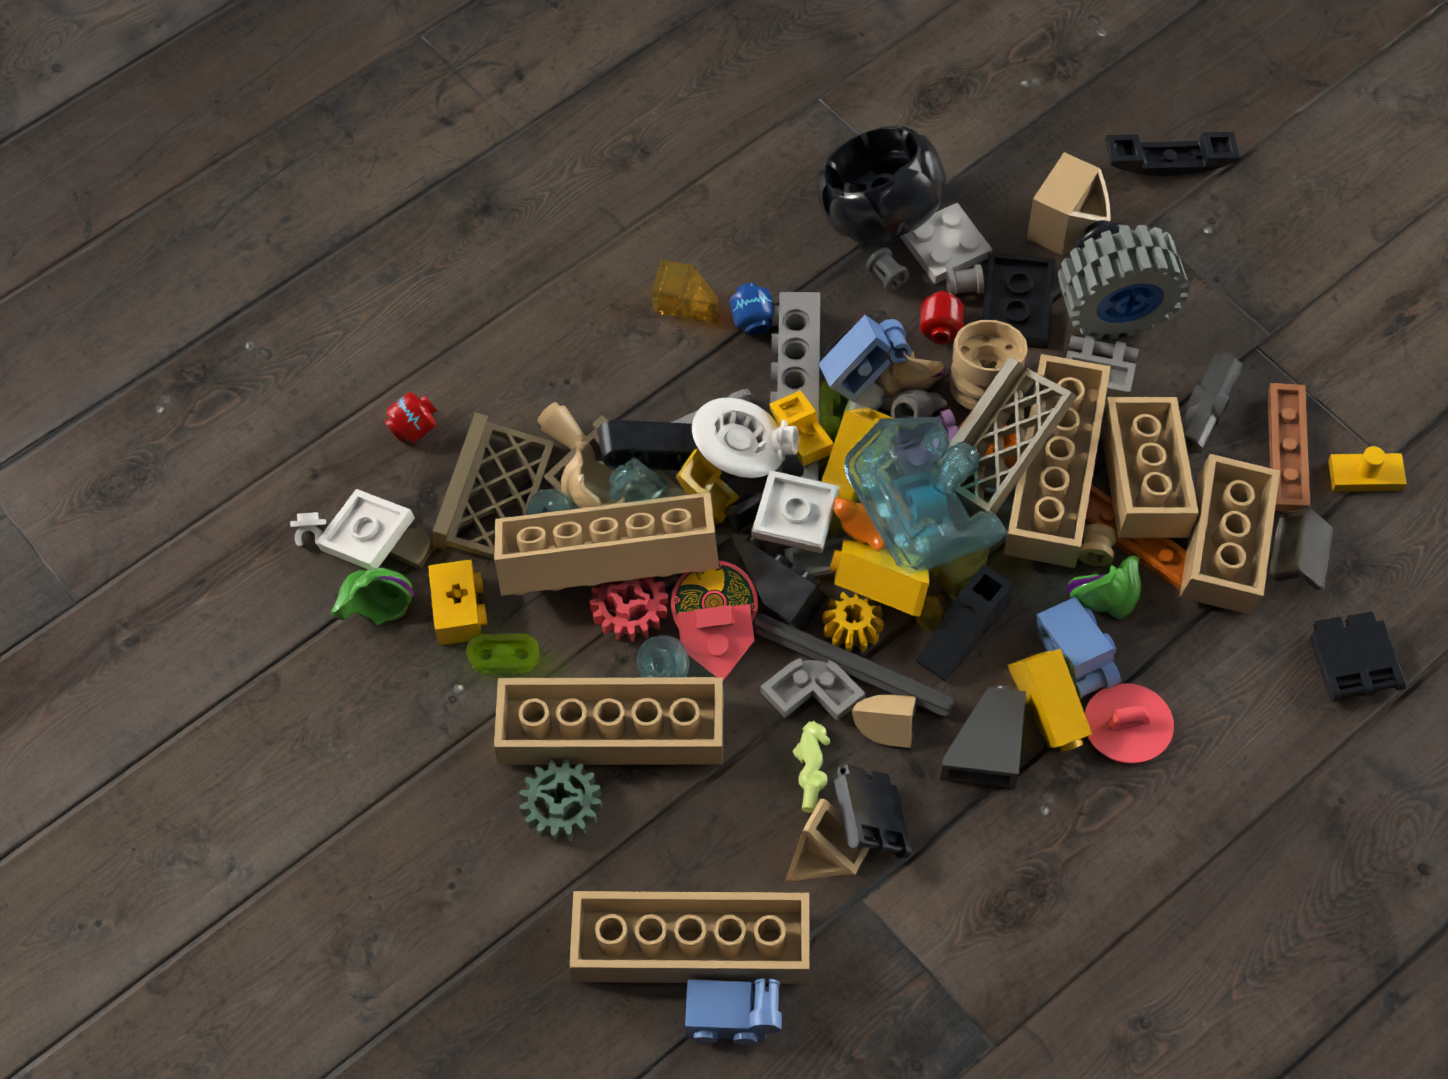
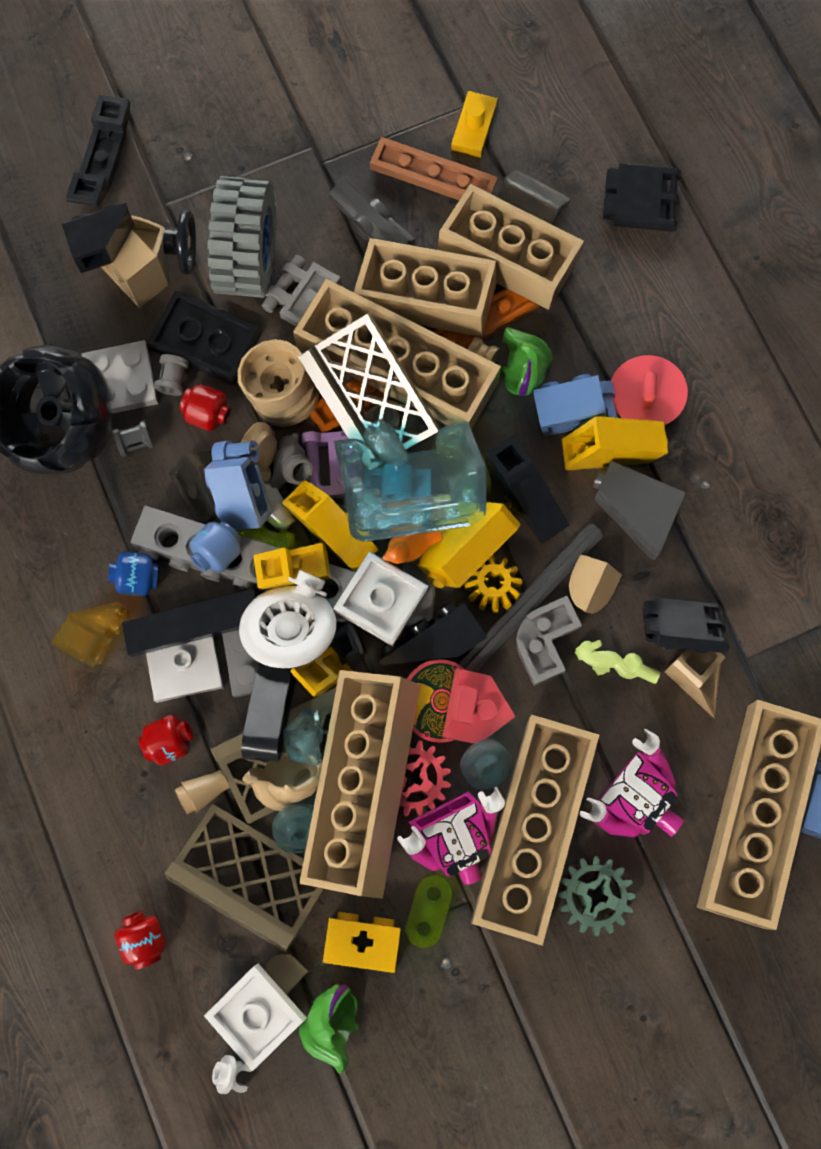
camera: 75 degrees left, 15 degrees up
none -> black slope [61,202,134,273]
none -> black tile [122,589,257,657]
none -> red head [139,715,194,766]
none -> white plate [146,636,223,703]
none -> medium blue head [190,521,241,572]
none -> torso [397,787,505,885]
none -> torso [579,729,684,838]

